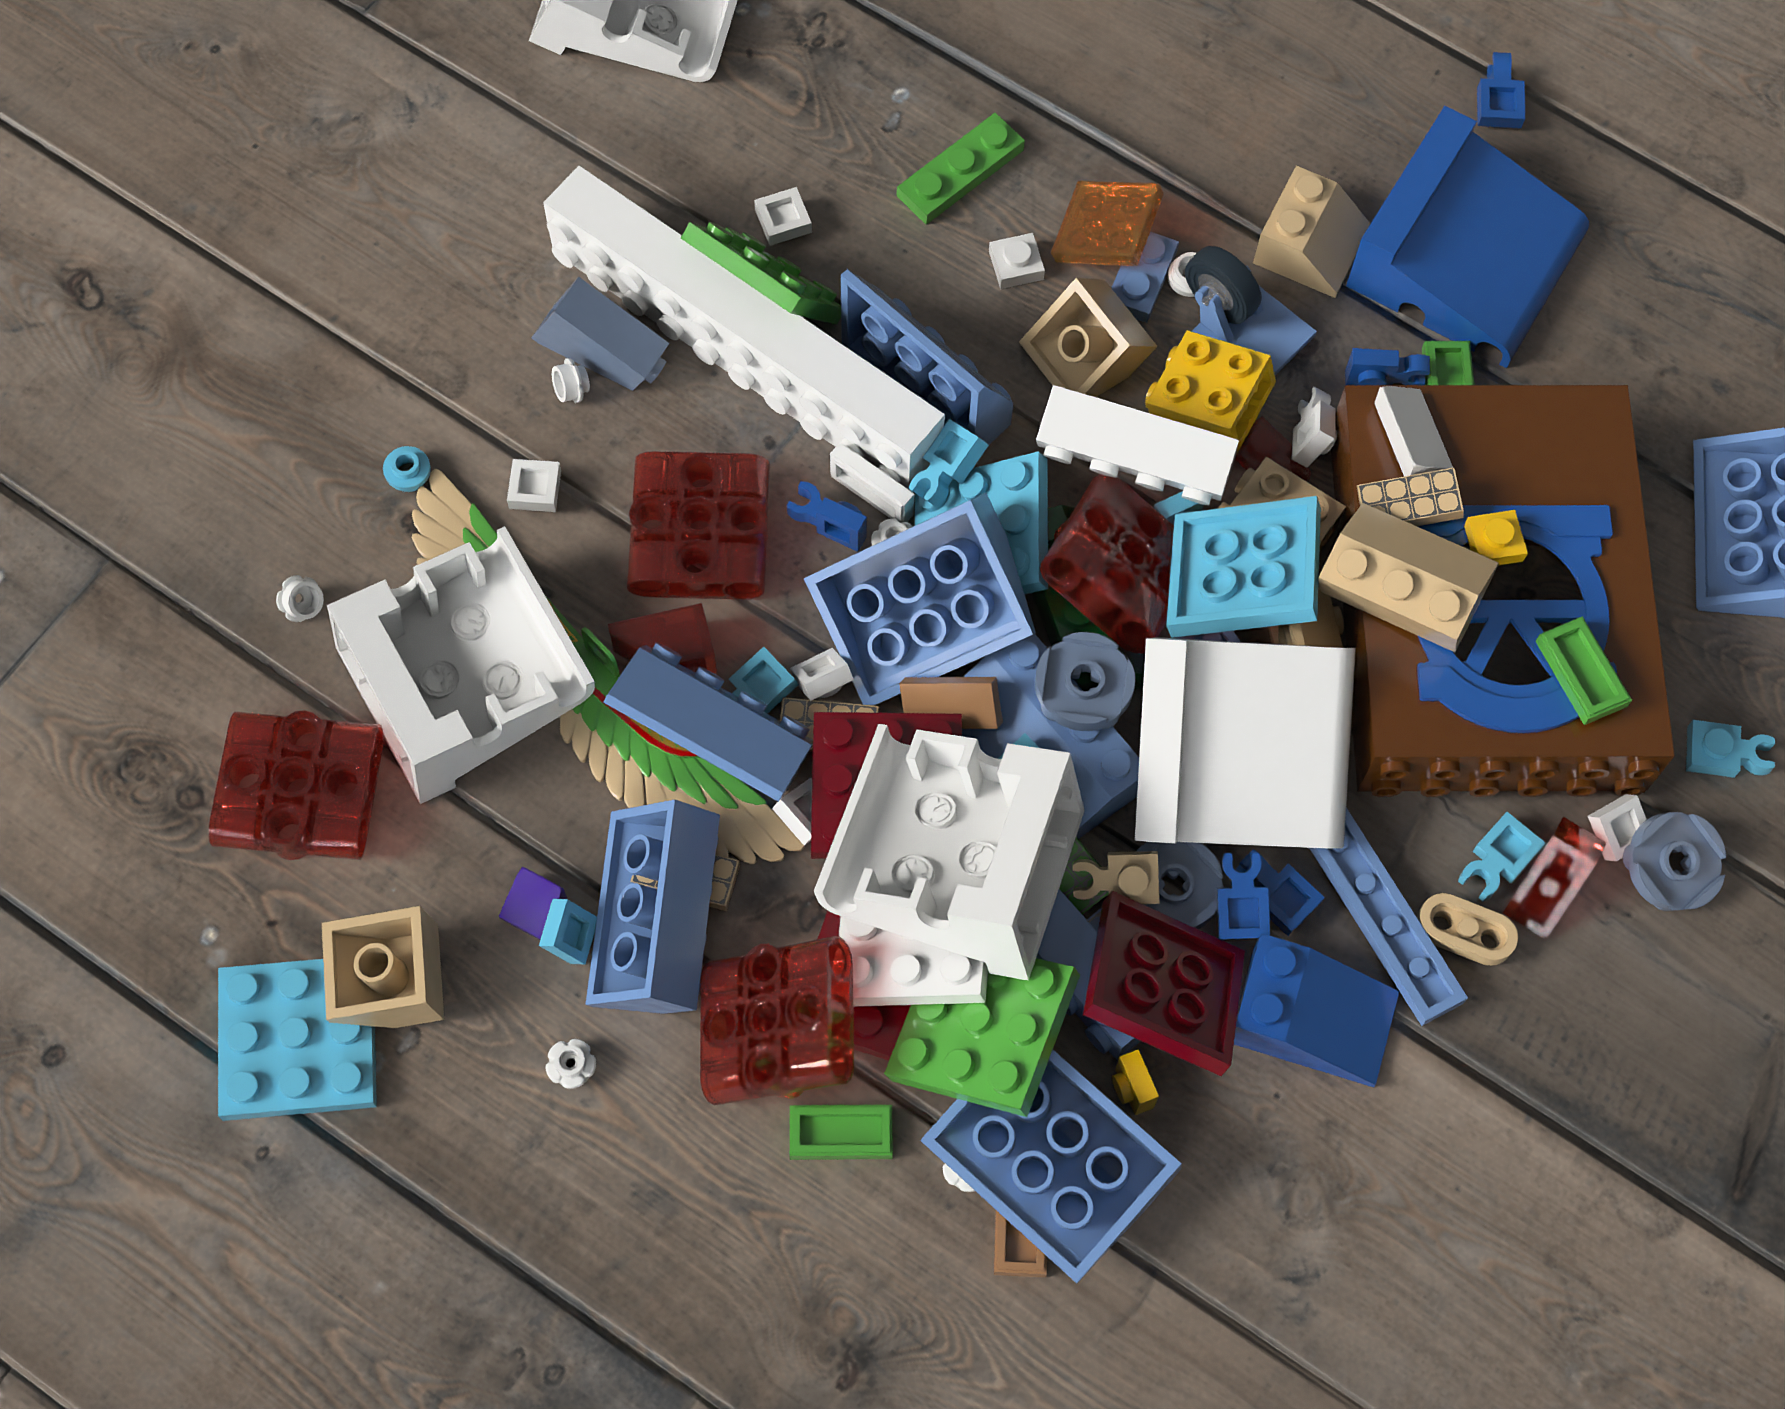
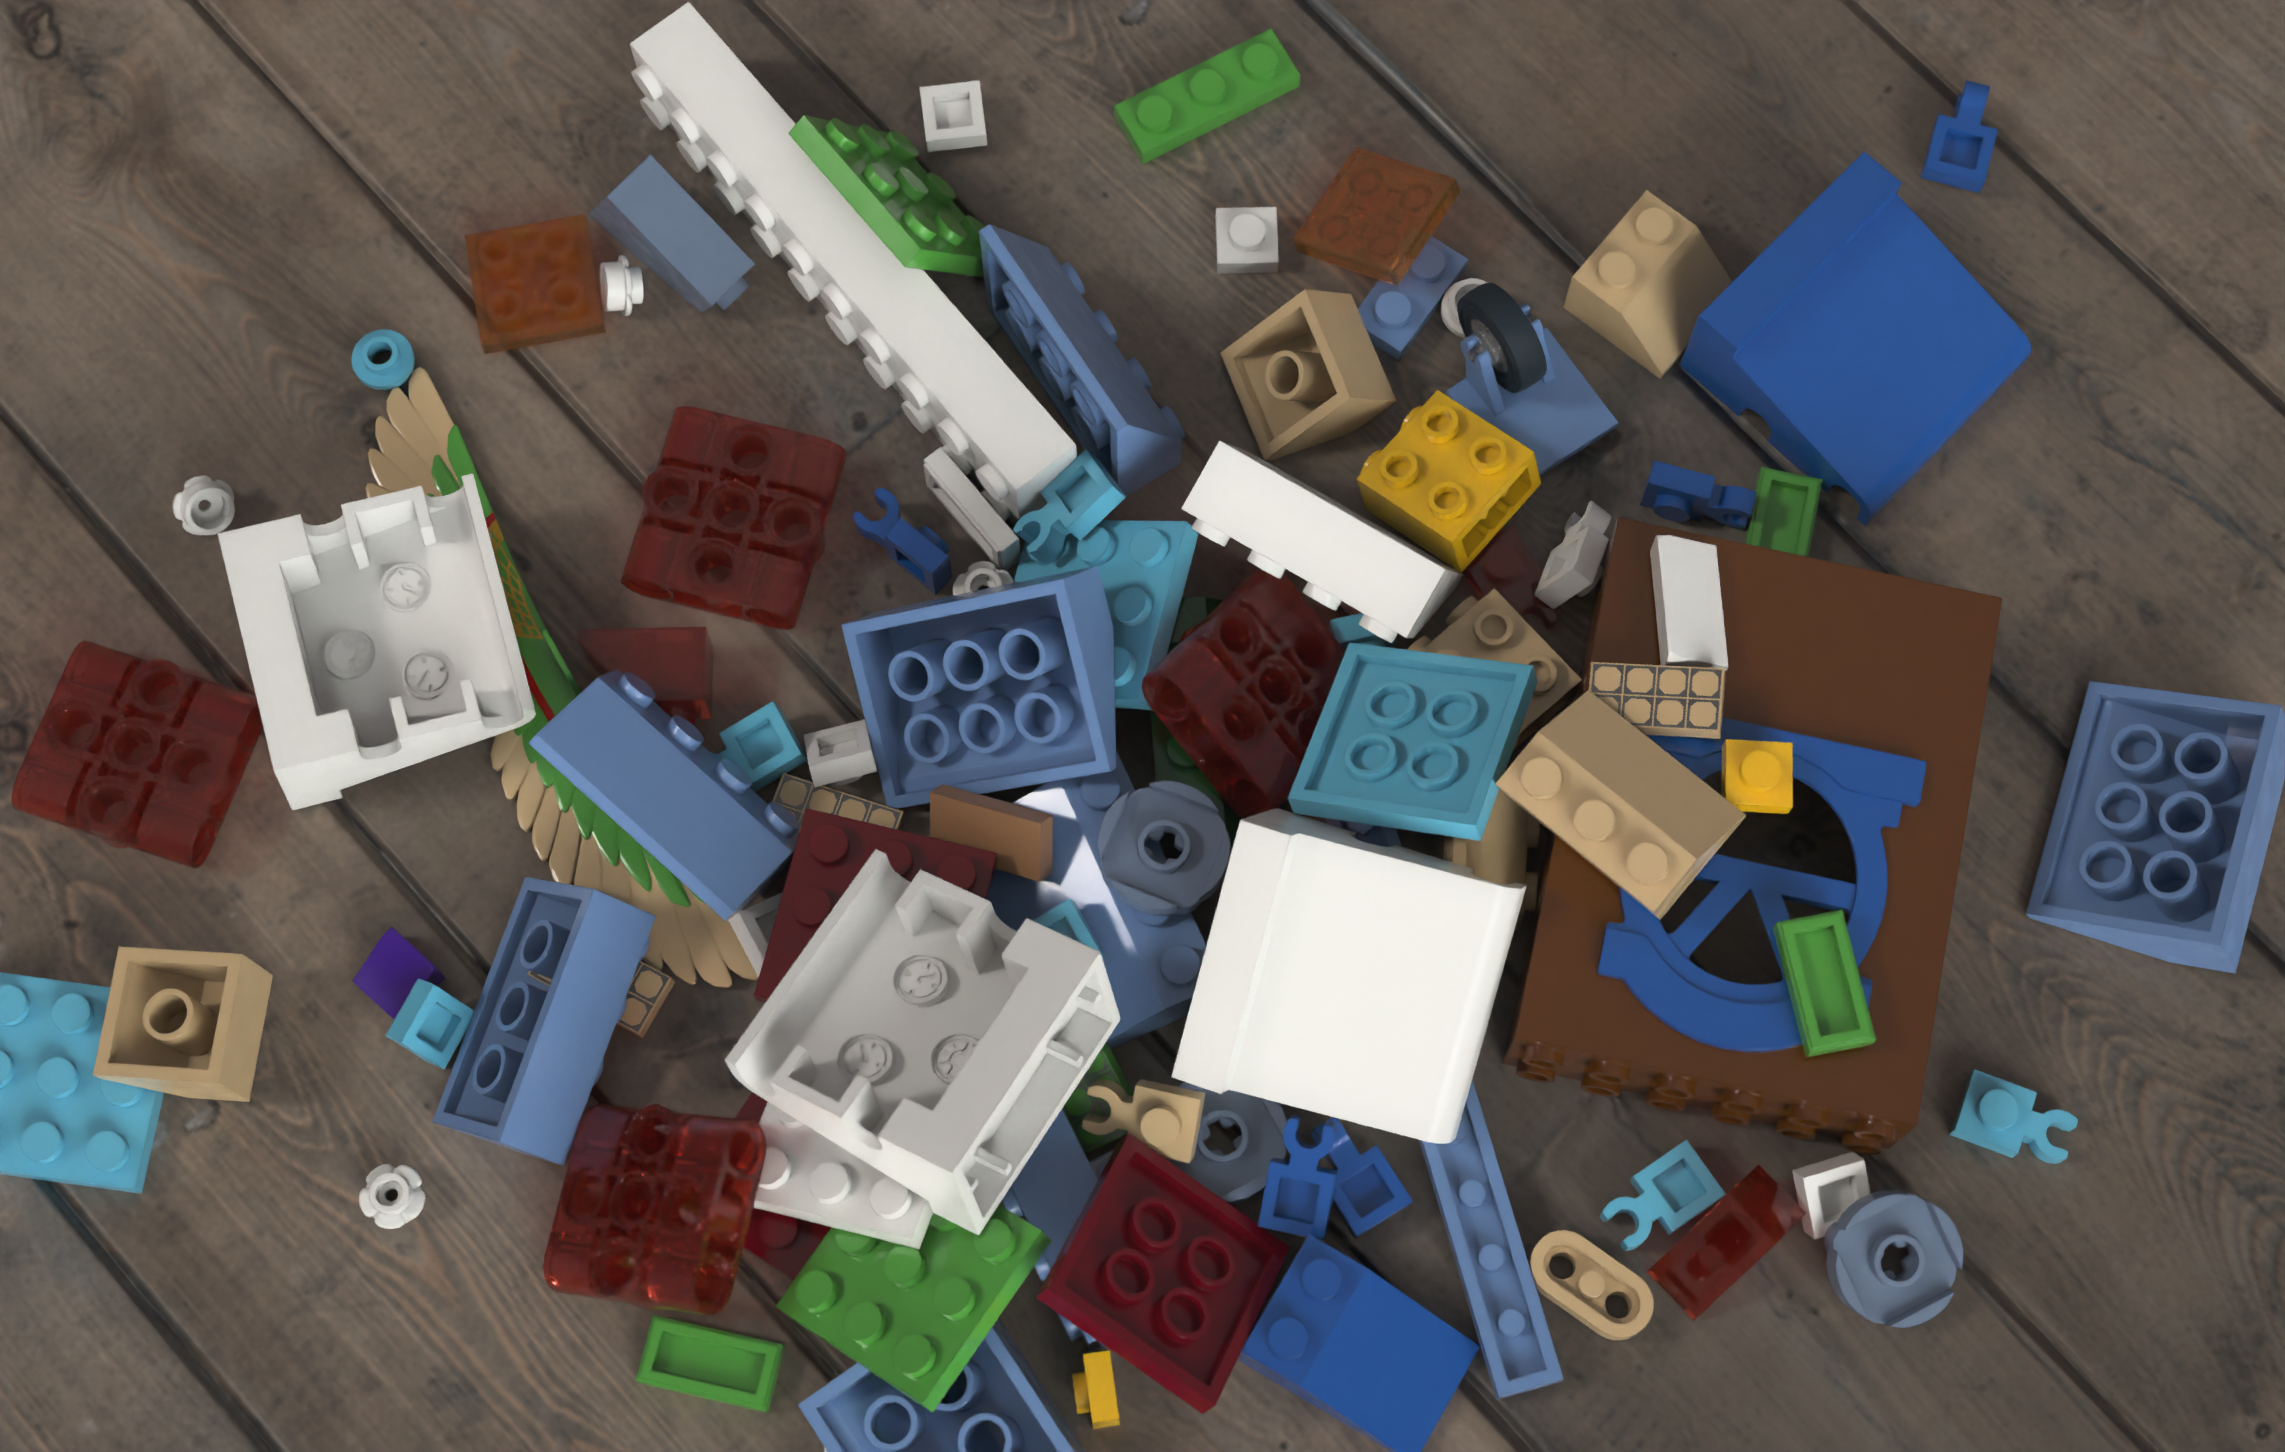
camera: 15 degrees right, 5 degrees up
white plate [507,459,561,512] -> none
none -> clear orange tile [465,214,606,354]

